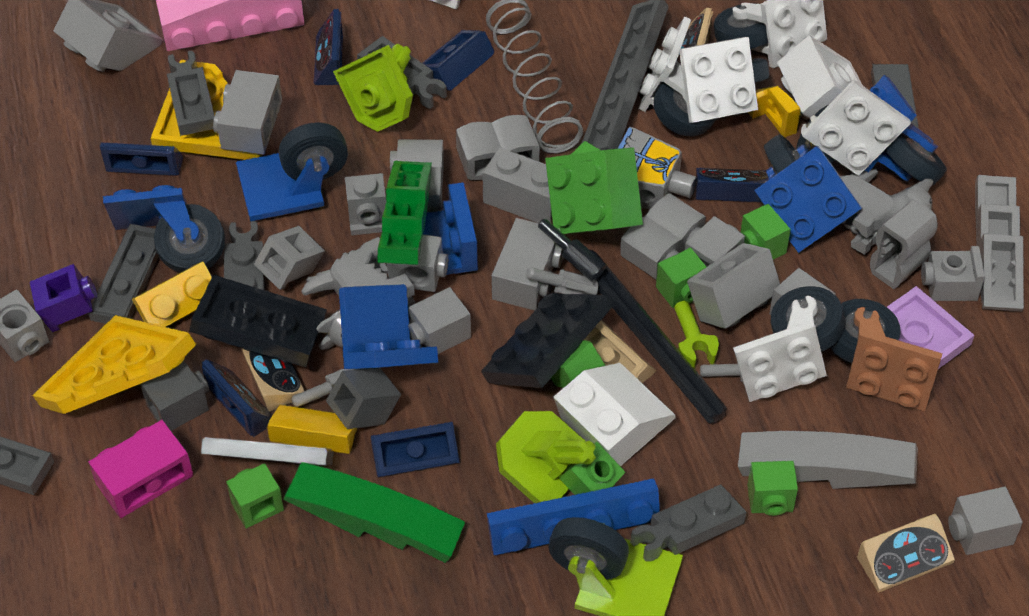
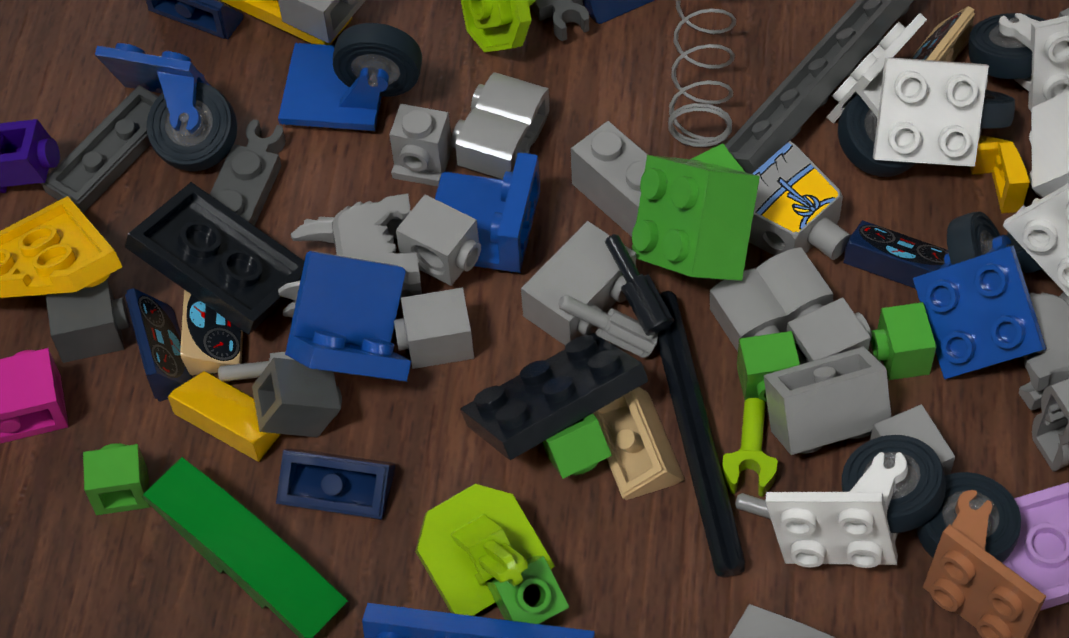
camera: 25 degrees right, 5 degrees up
yellow plate [132,261,212,327] -> none
tile [201,437,334,466] -> none
light grey brick [254,226,325,290] -> none
green slope [378,161,432,265] -> none
light grey brick [456,115,540,180] -> none
white slope [553,363,676,466] -> none

